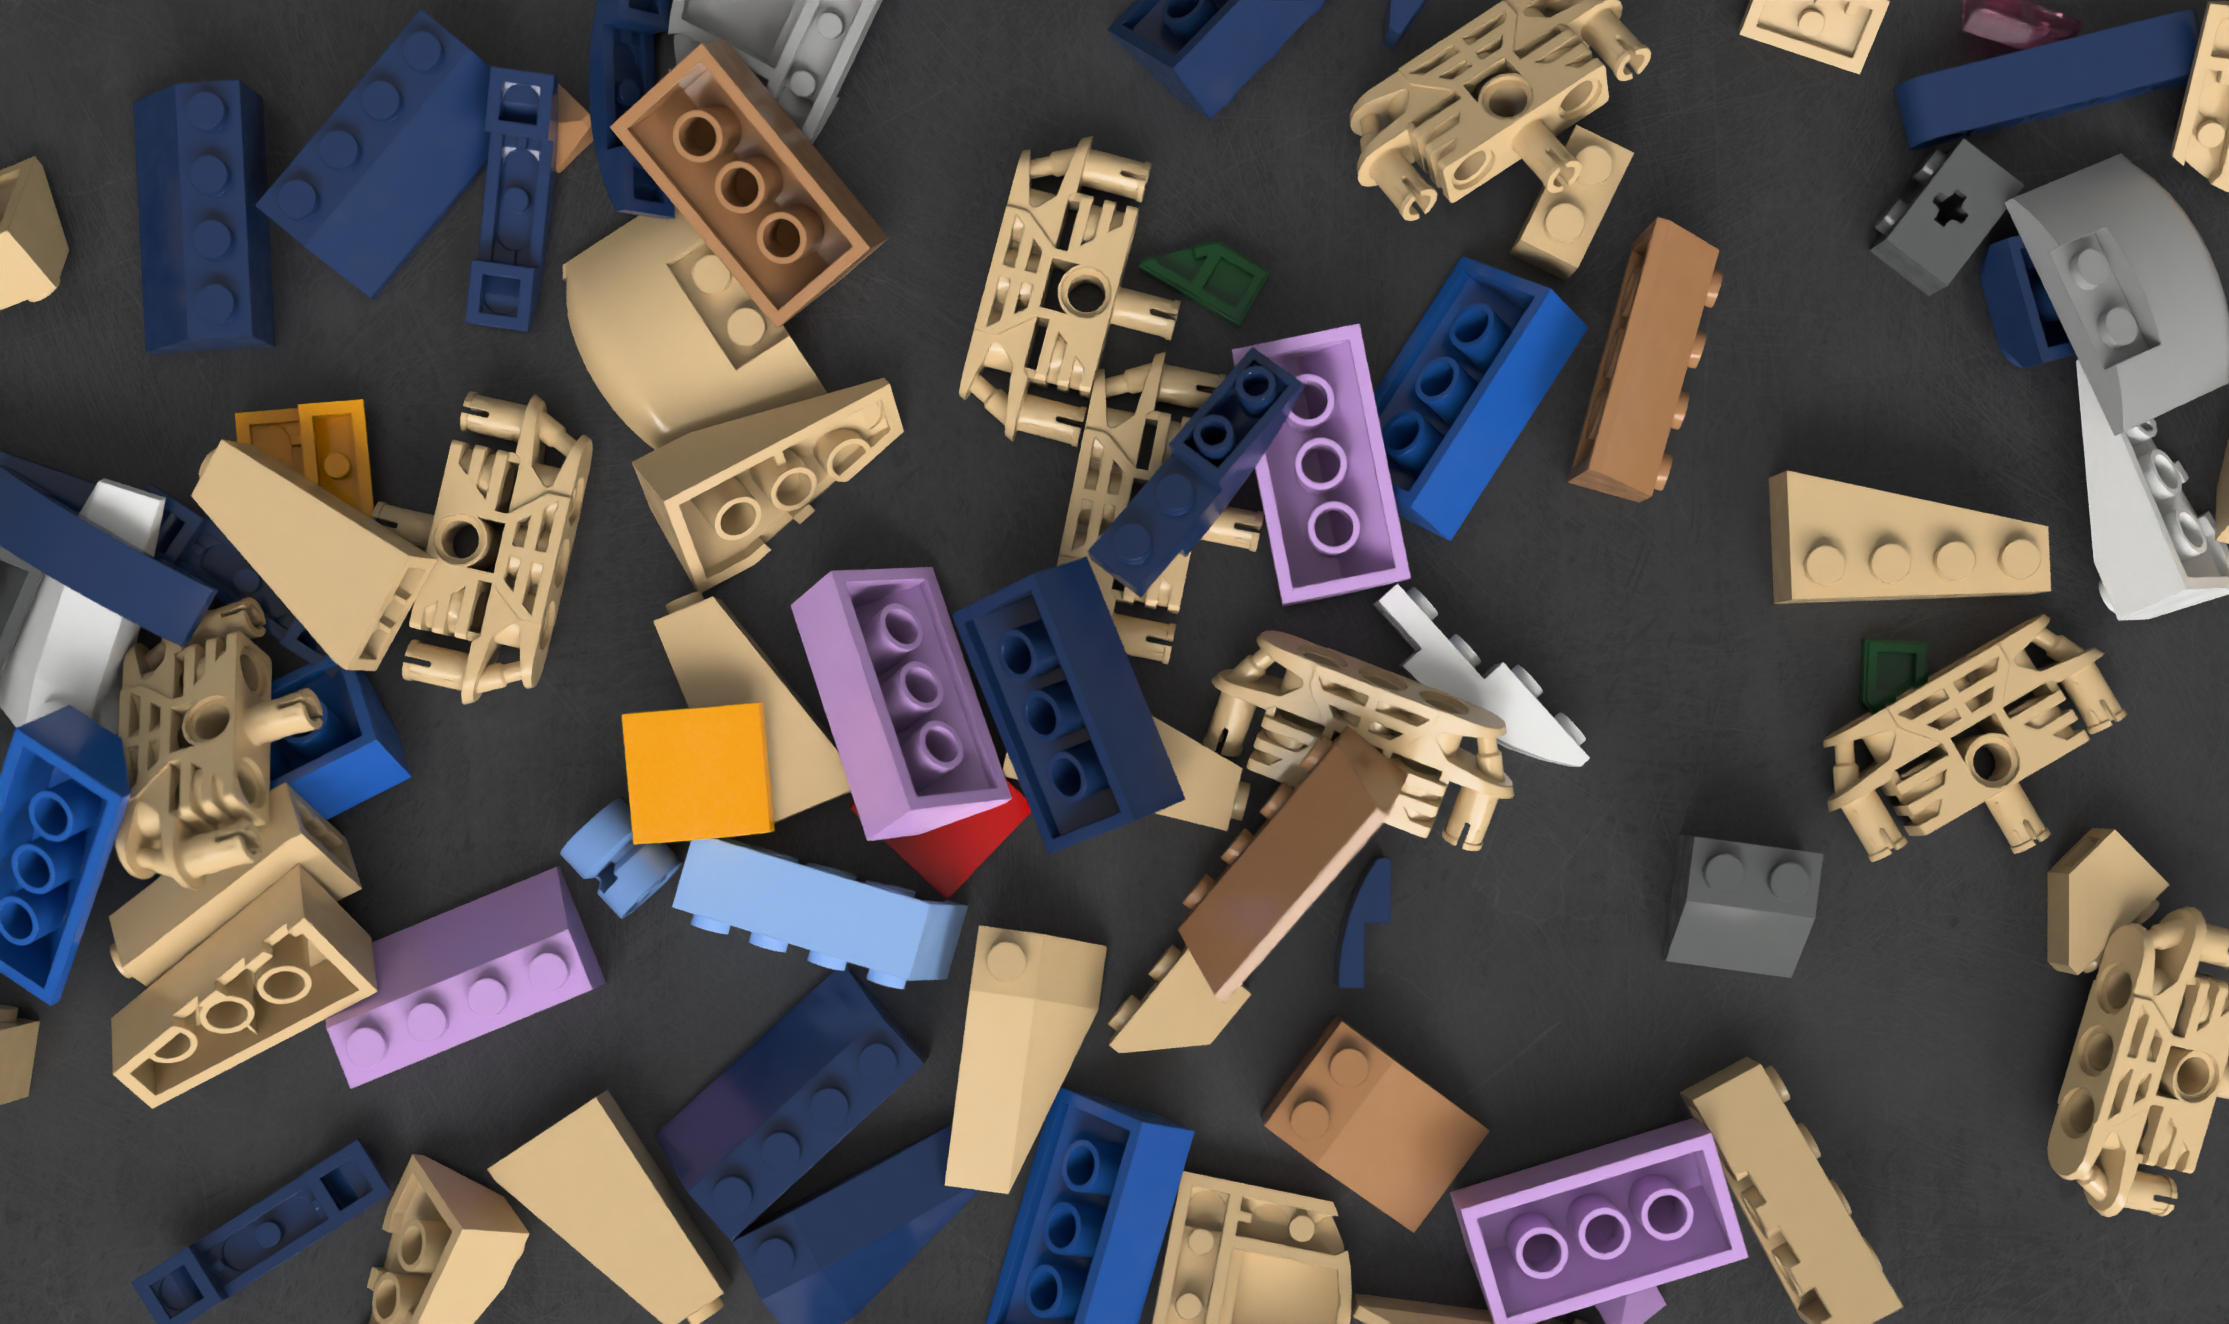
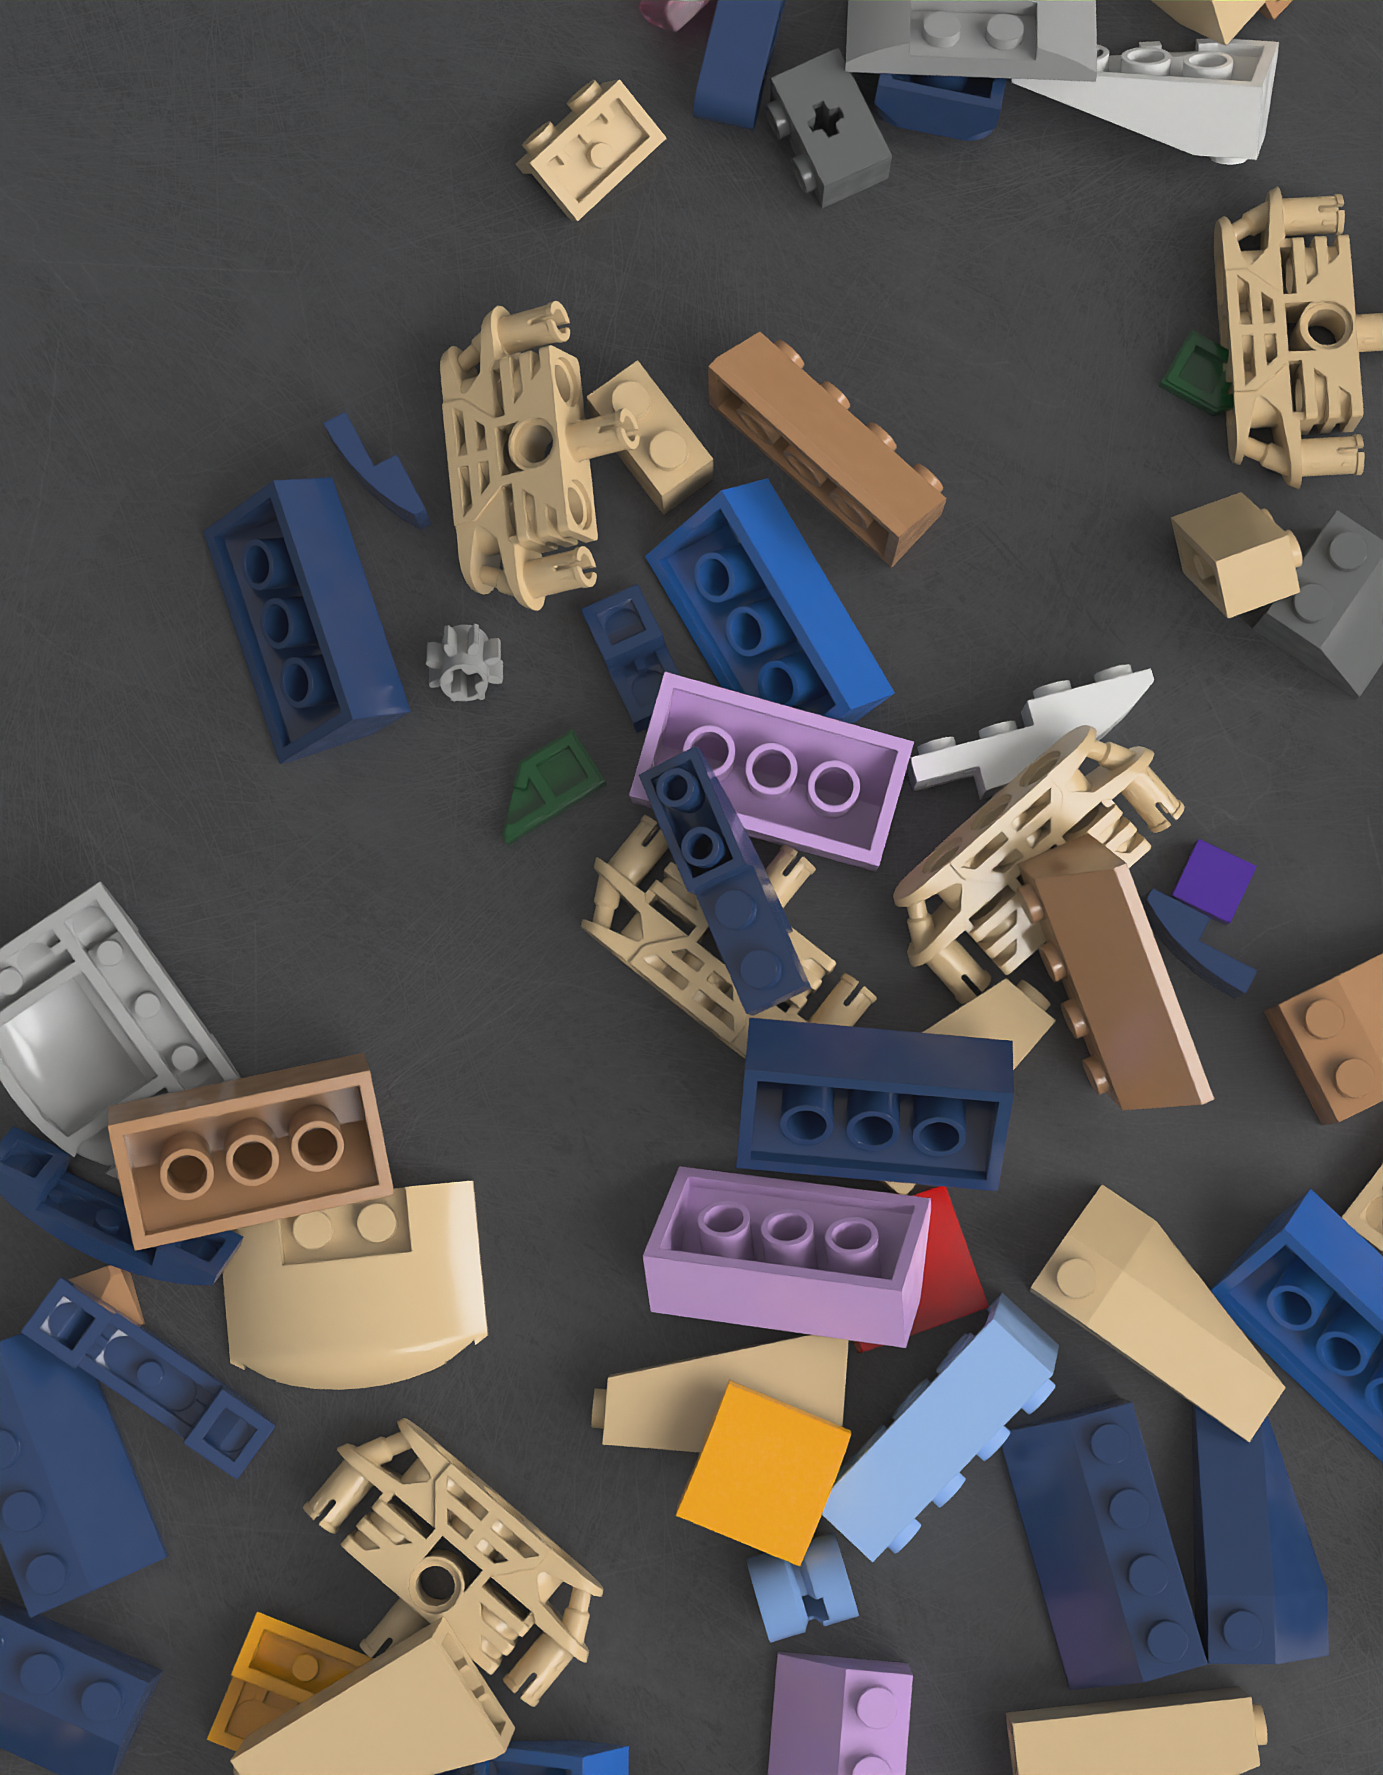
camera: 60 degrees left, 5 degrees down
tan wedge [632,378,904,593] -> none
tan piece [959,136,1181,447] -> none
tan slope [1108,944,1251,1053] -> none
tan wedge [1769,470,2051,604] -> none
none -> light grey gear [426,624,503,702]
none -> dark blue slope [581,584,680,733]
none -> dark purple tile [1169,839,1257,925]
none -> tan brick [1171,492,1302,618]

